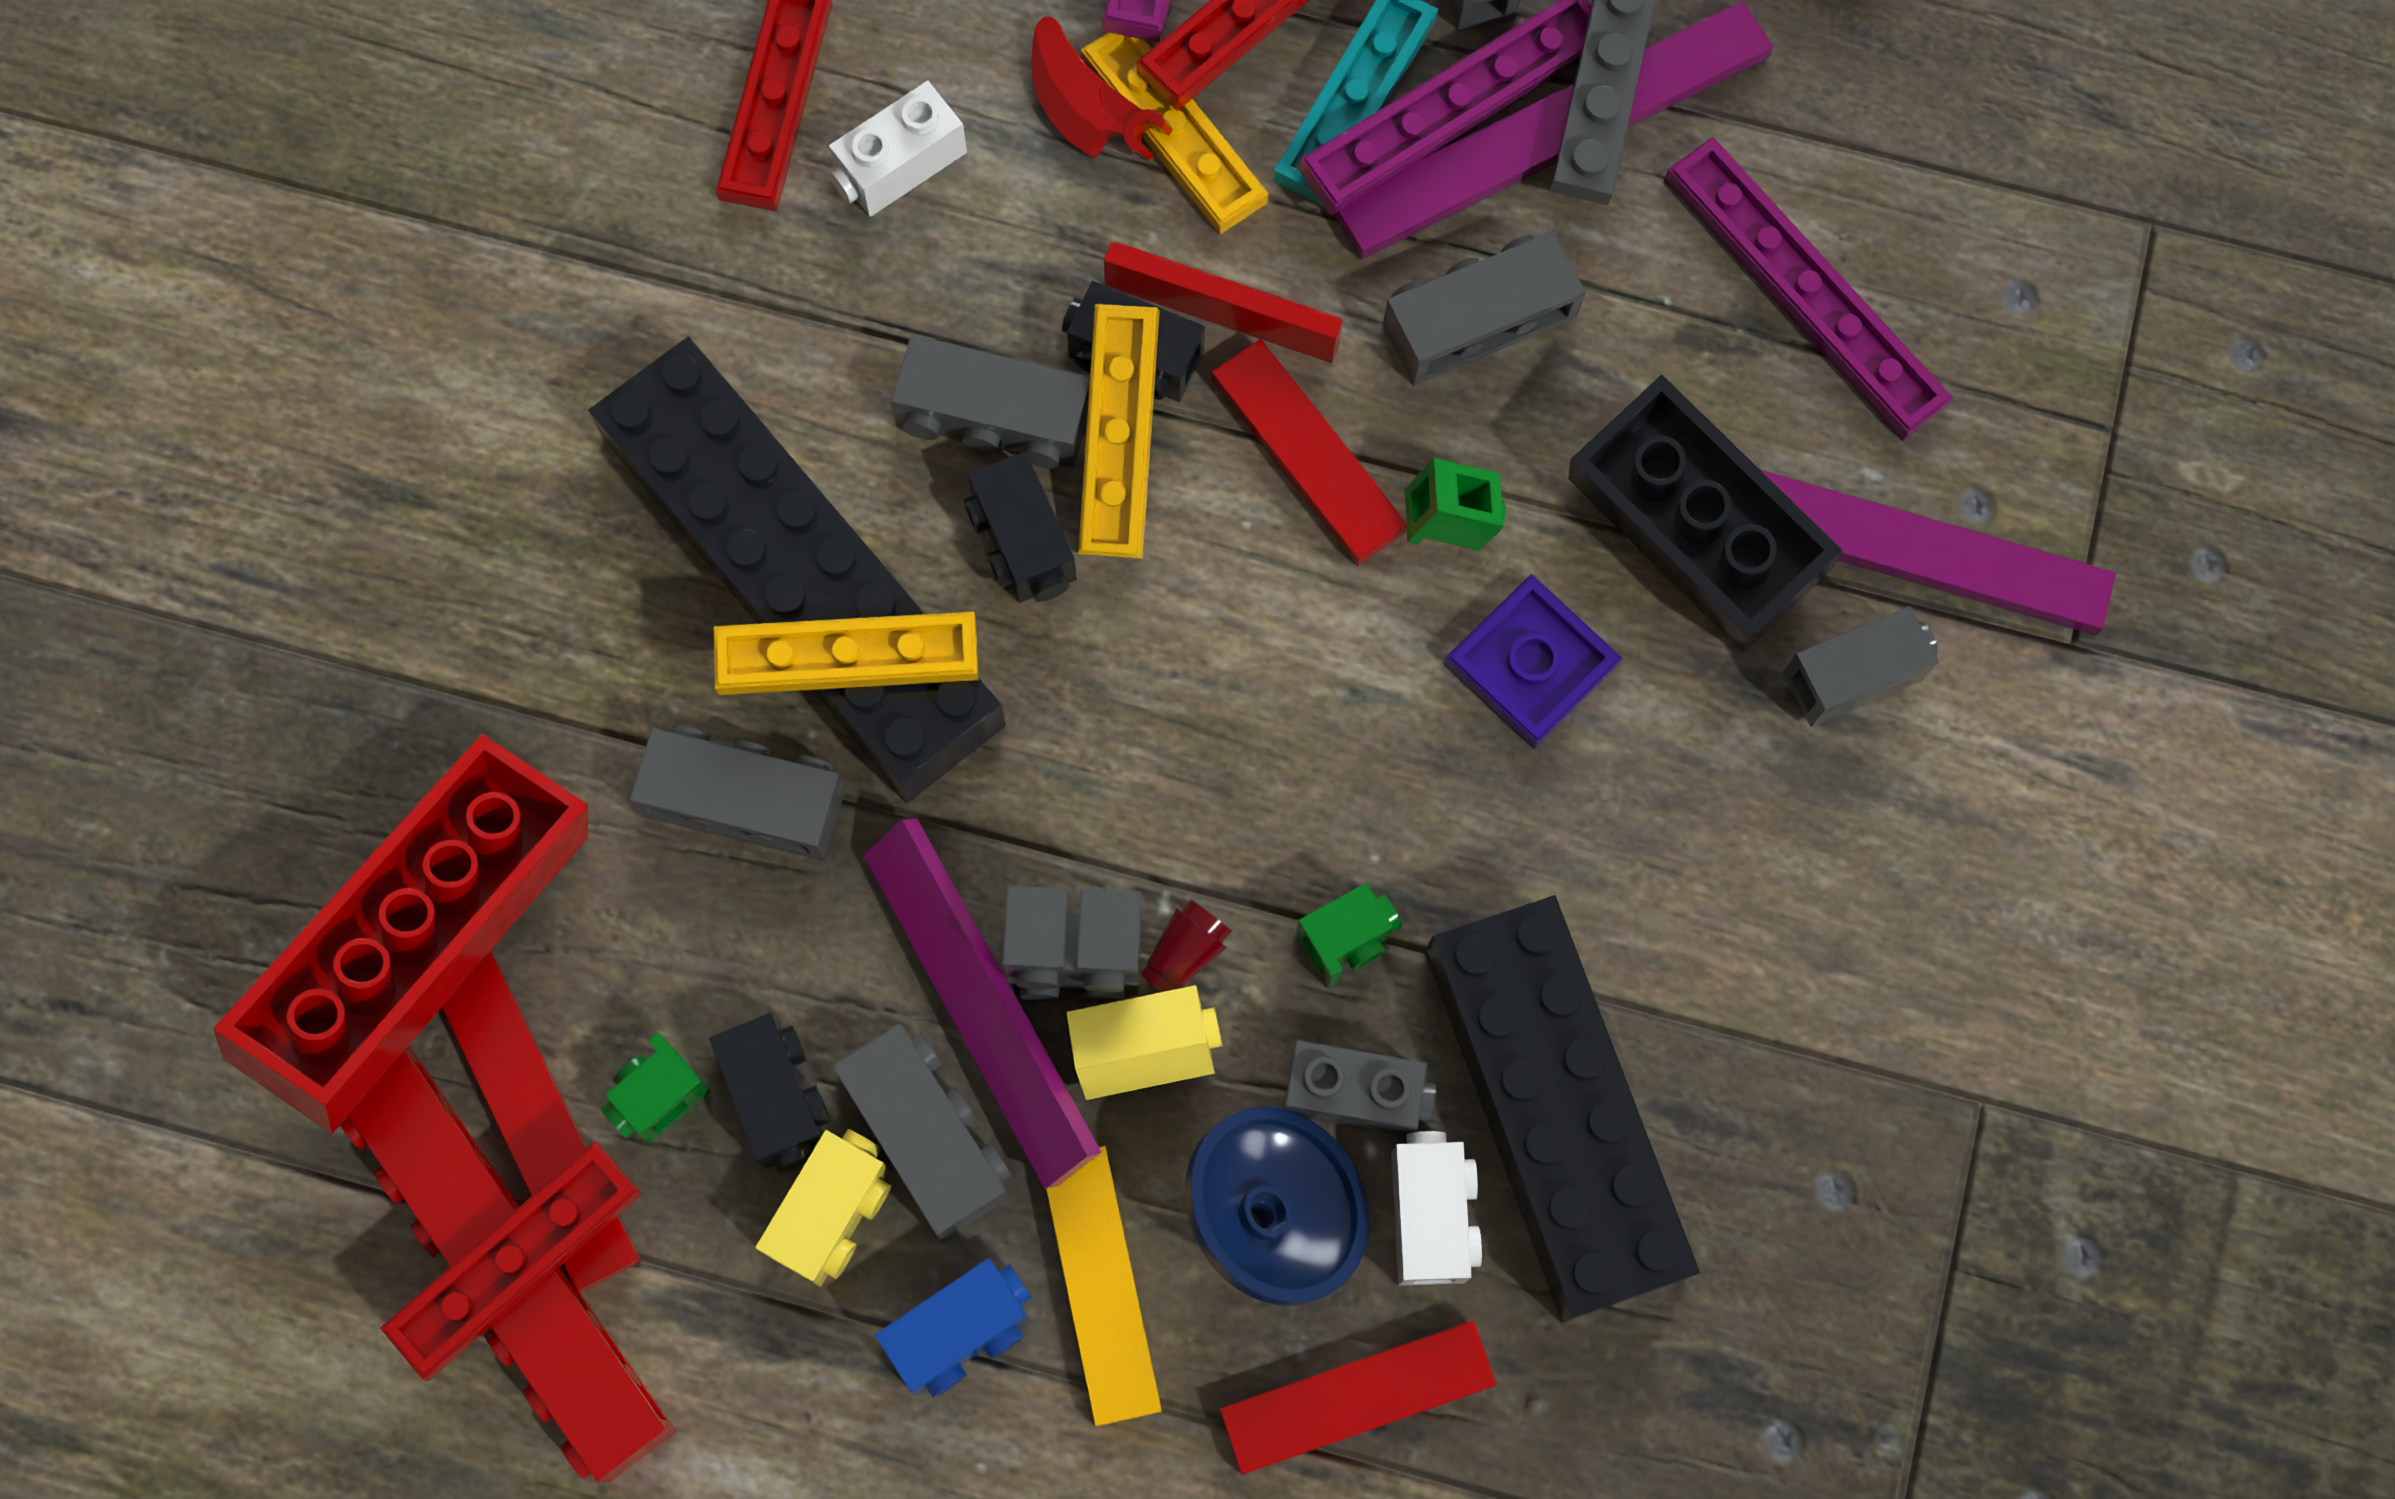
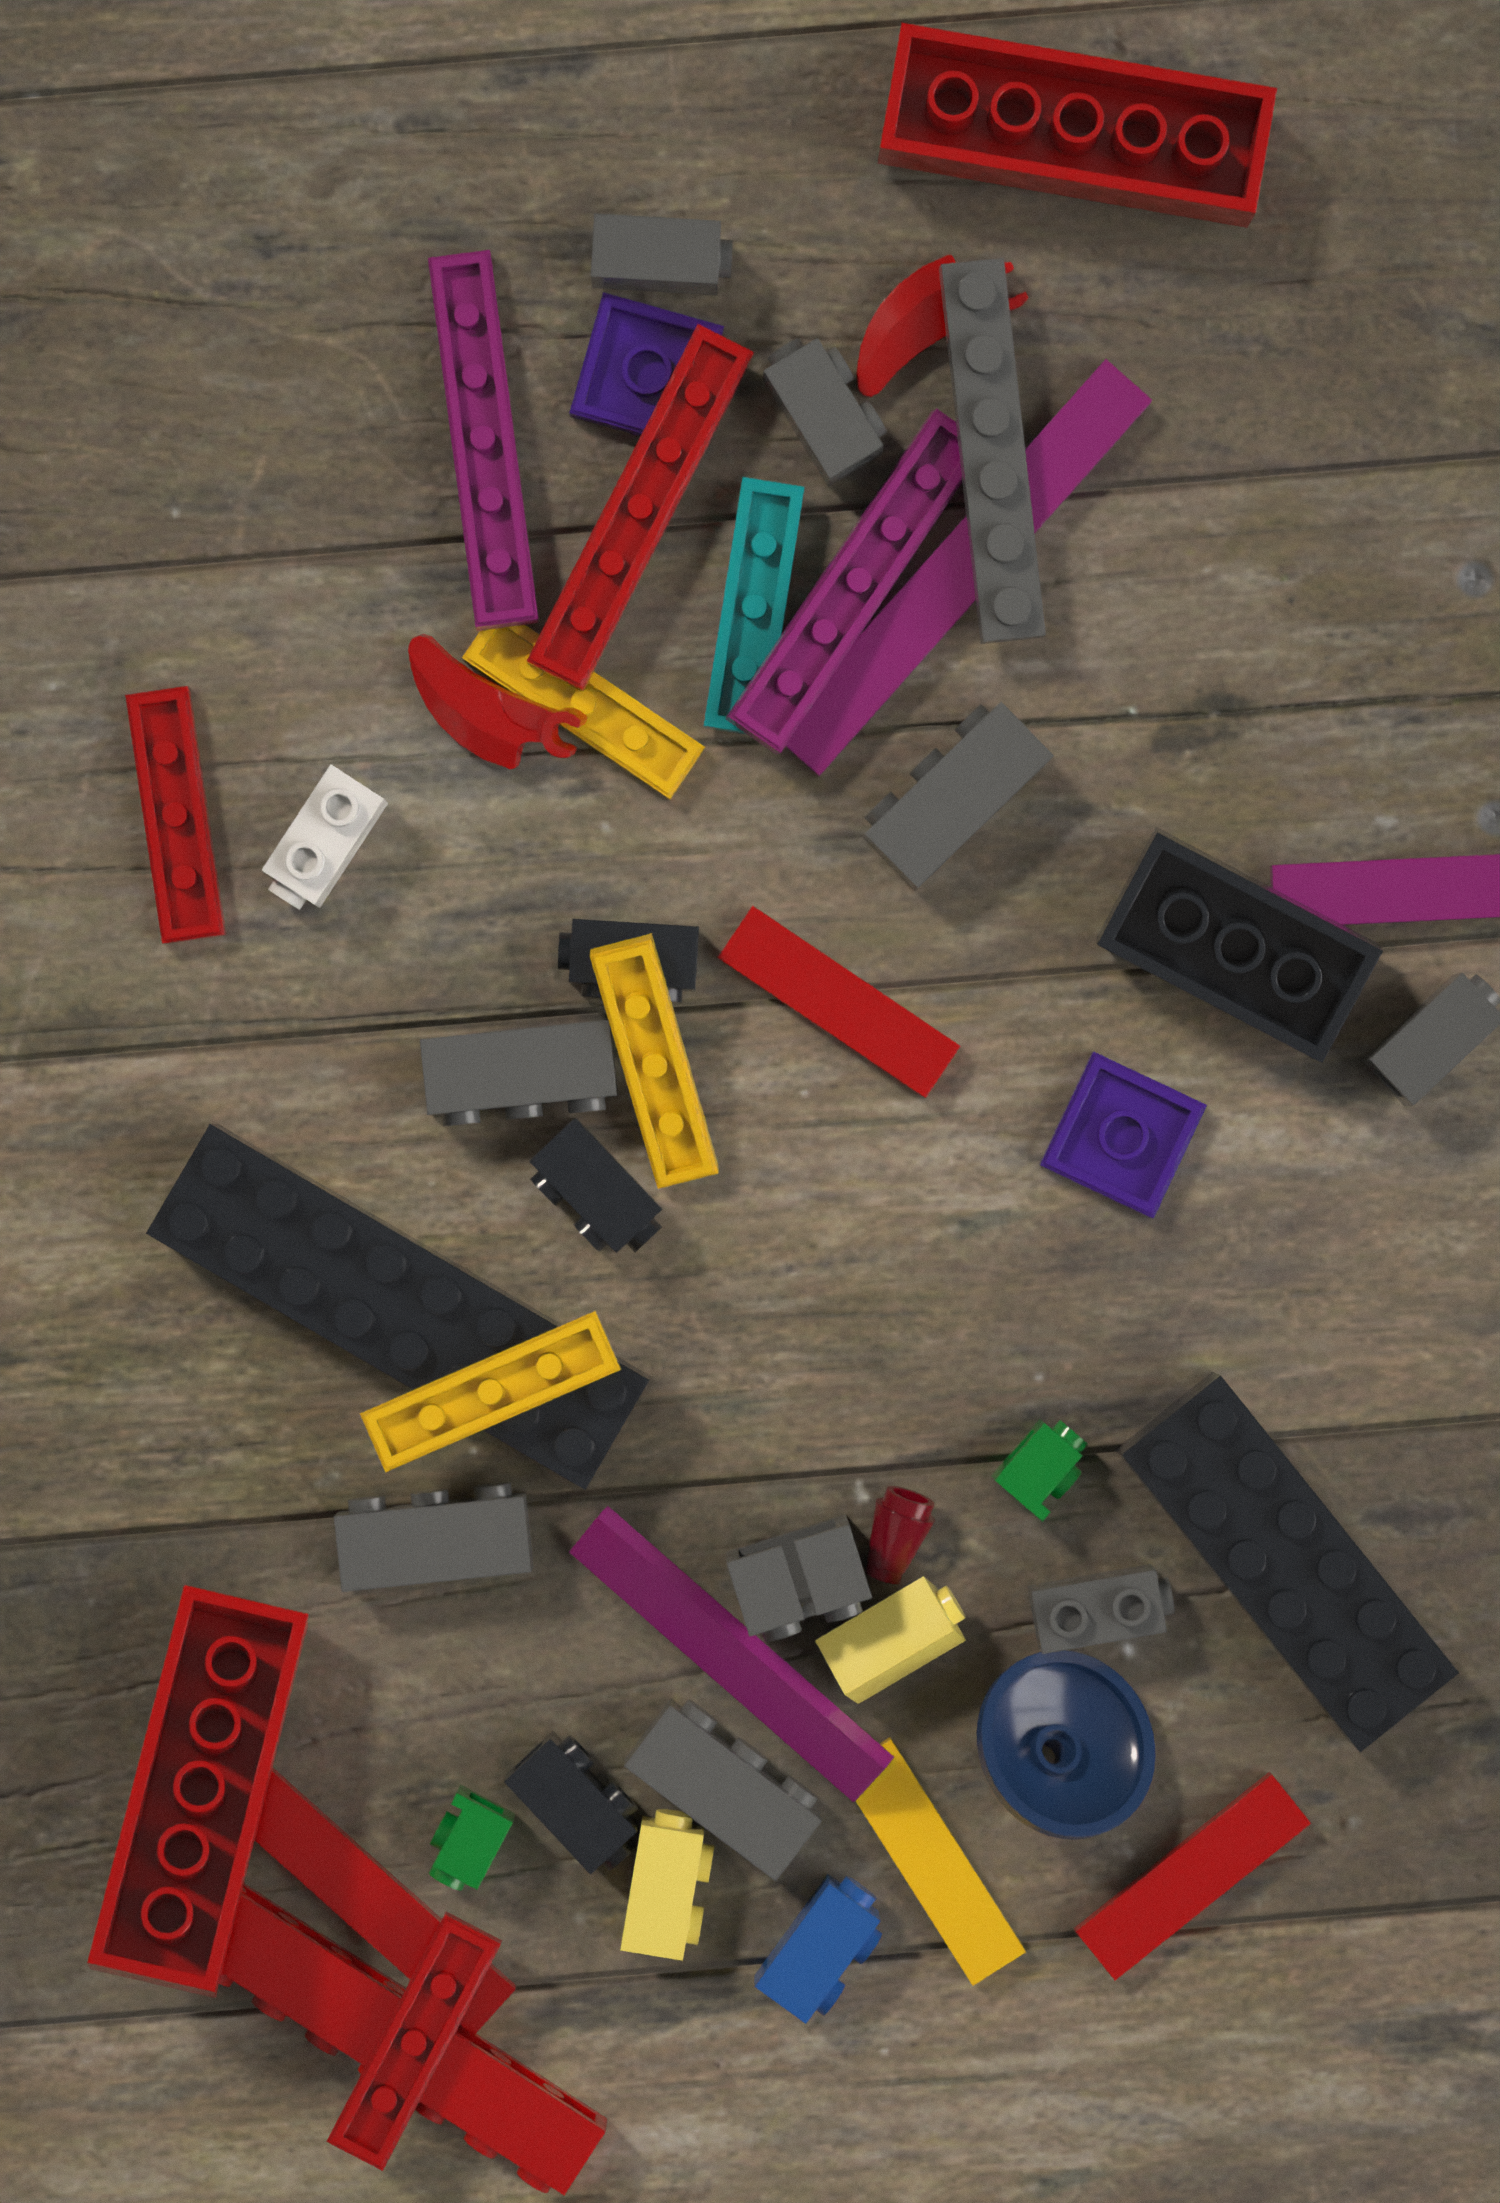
camera: 15 degrees left, 15 degrees up
red tile [1104,241,1343,363] -> none
white brick [1391,1131,1482,1286] -> none
green brick [1404,458,1506,551] -> none
magenta tile [1664,136,1953,441] -> none

